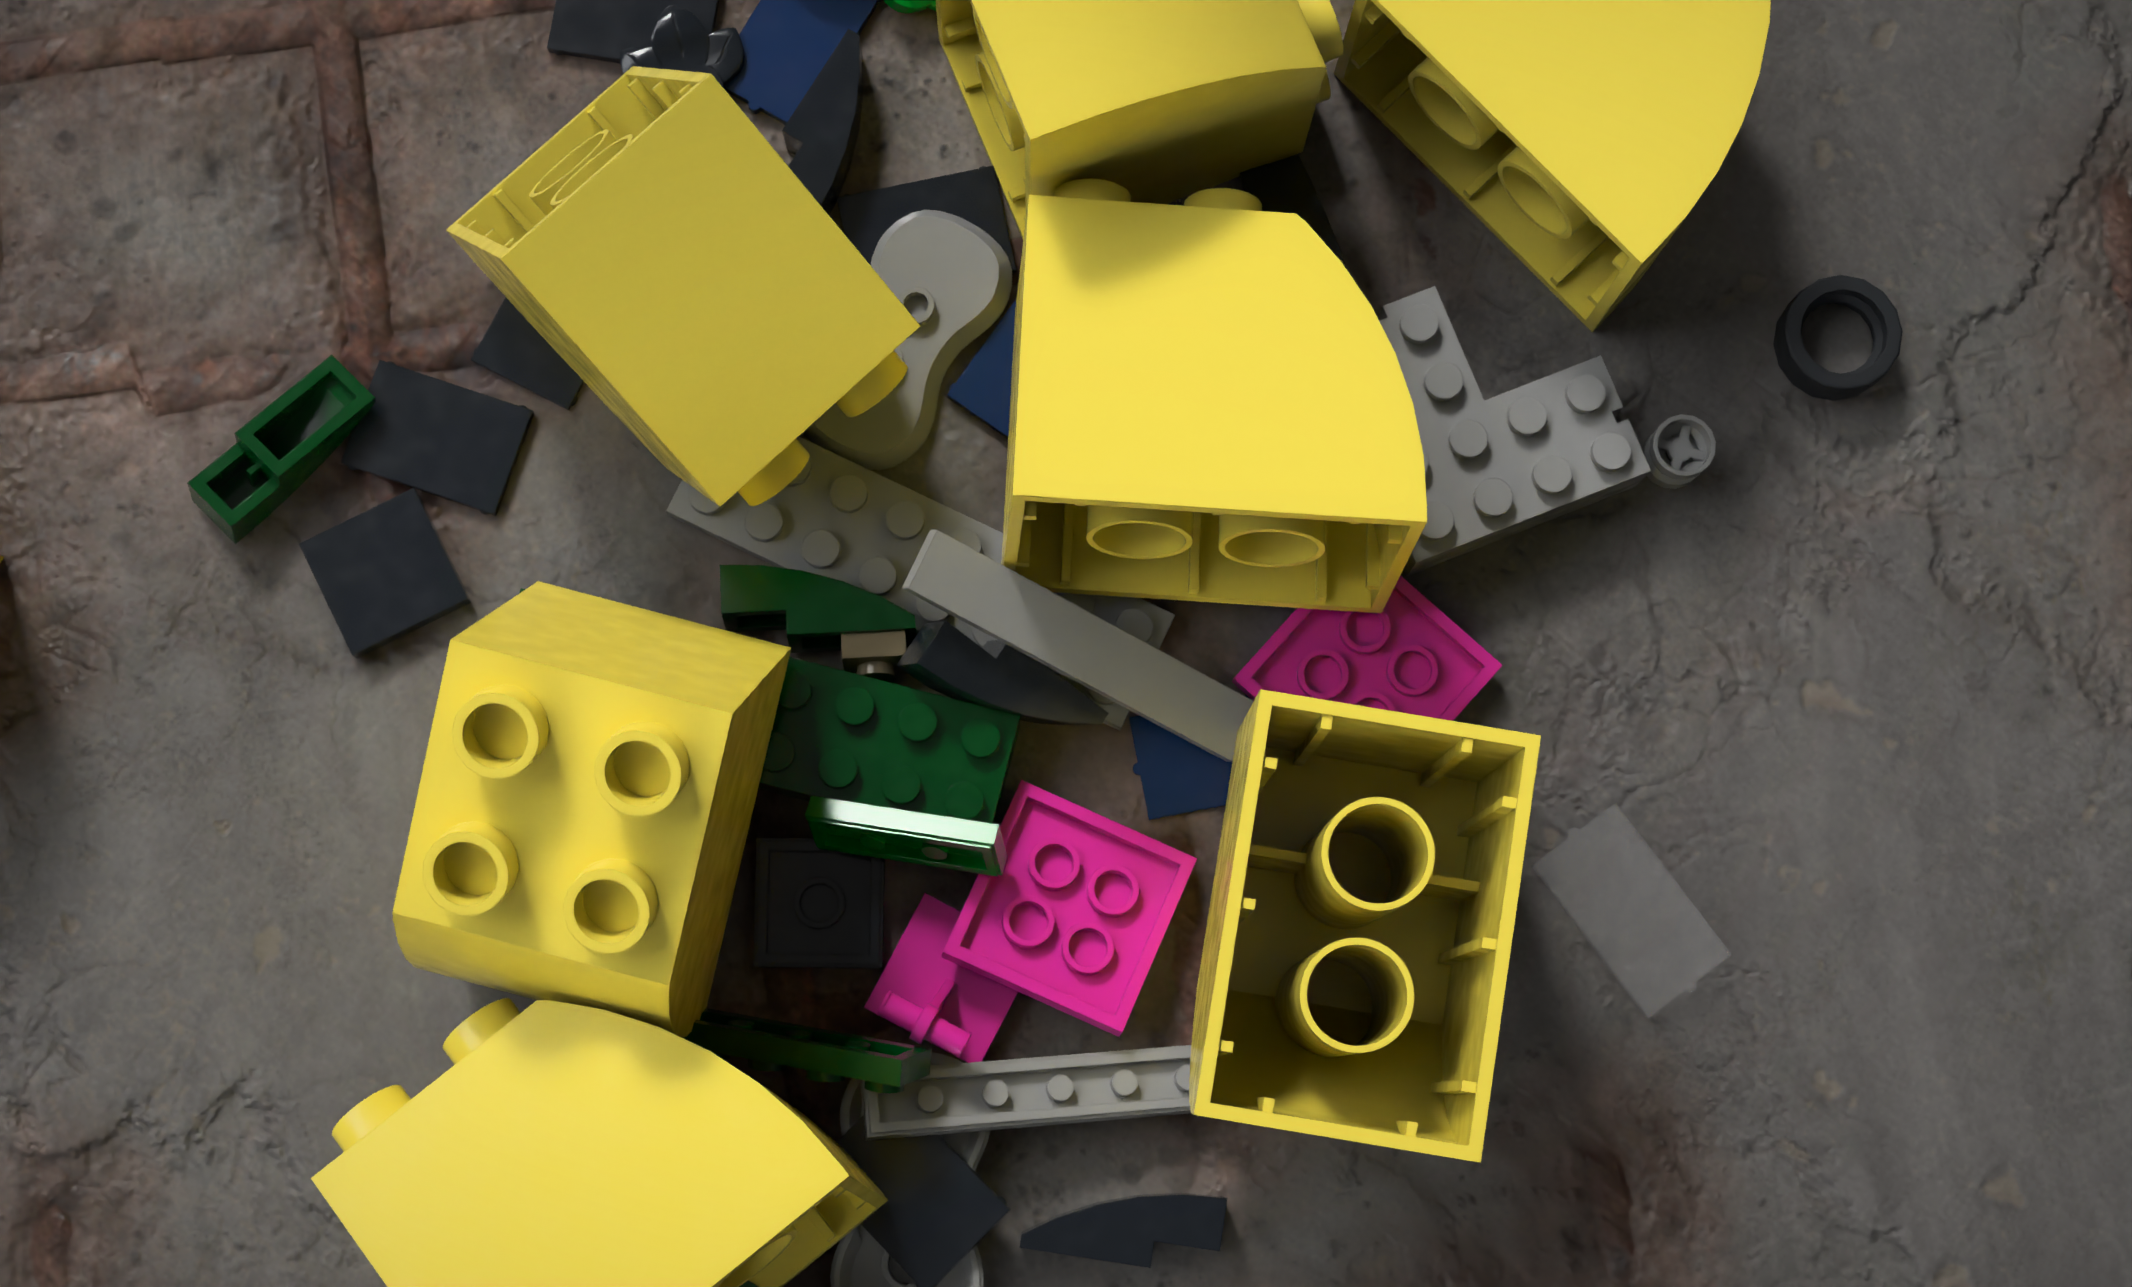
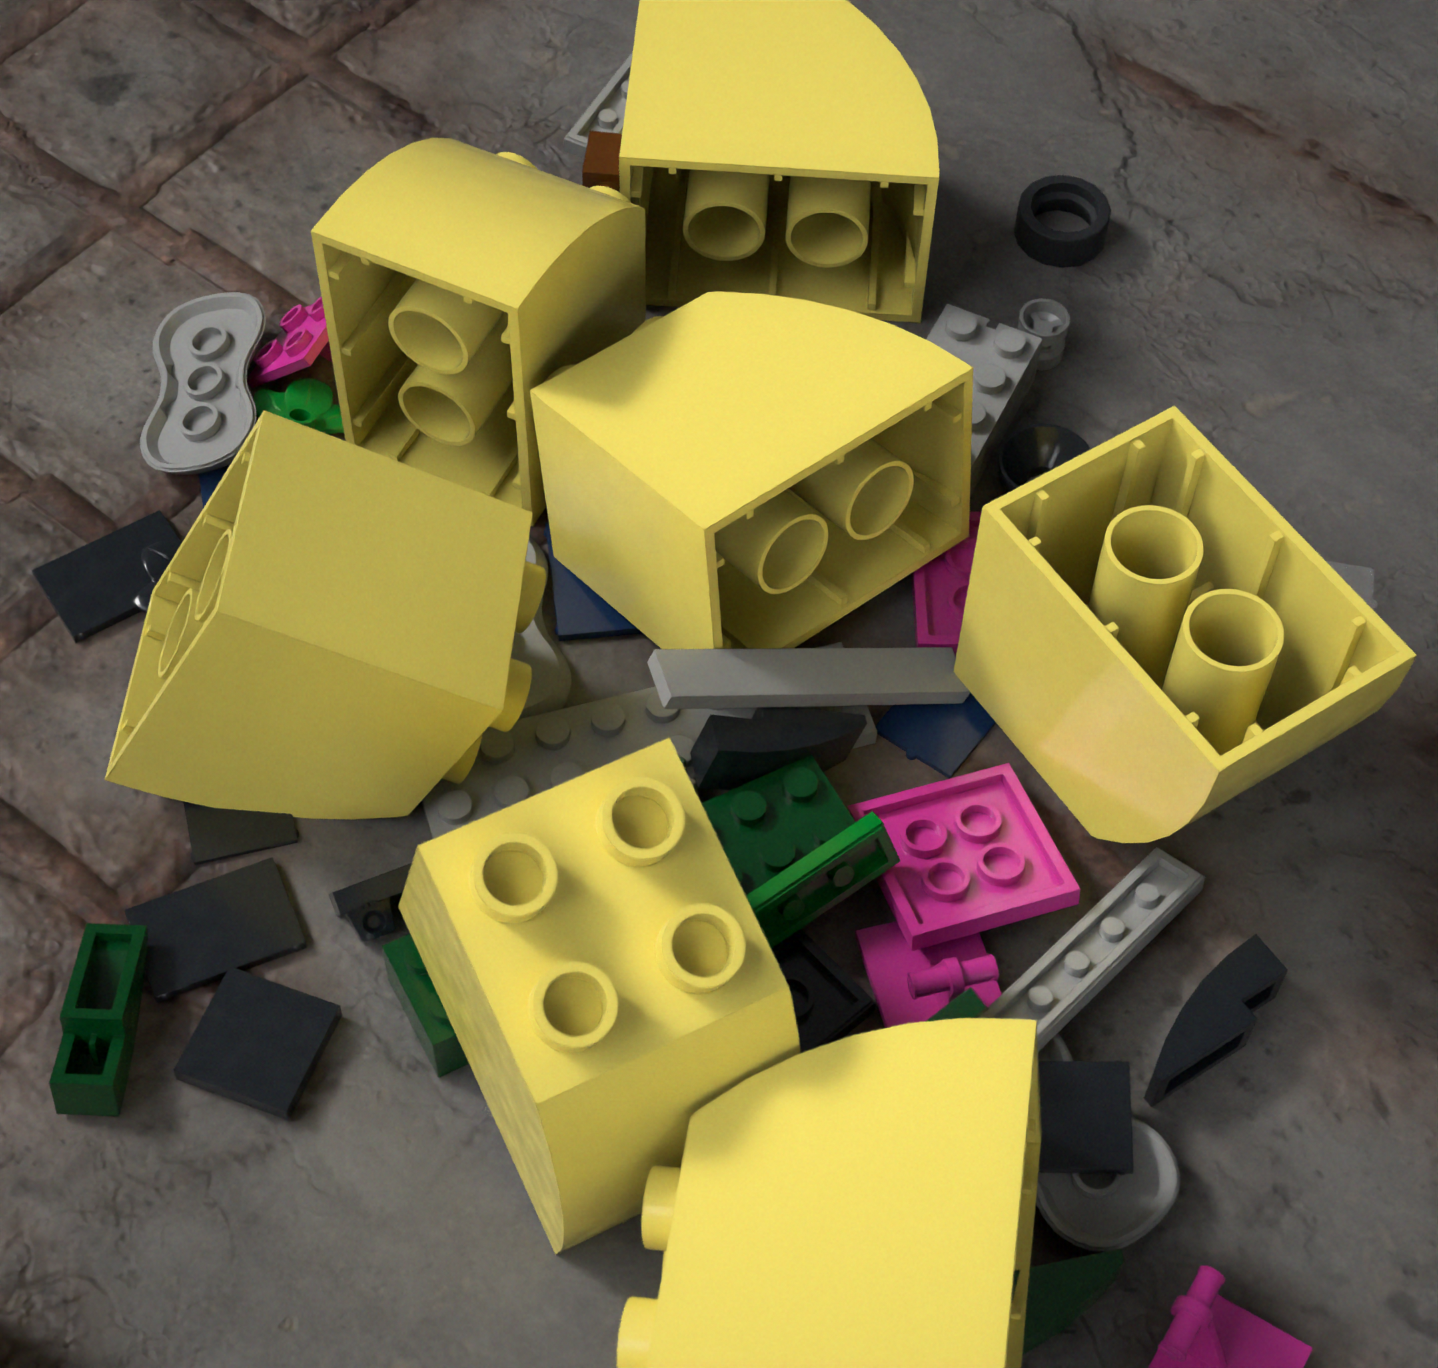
camera: 40 degrees left, 25 degrees down
none -> black hinge [328,863,412,942]
none -> black piece [997,424,1090,493]

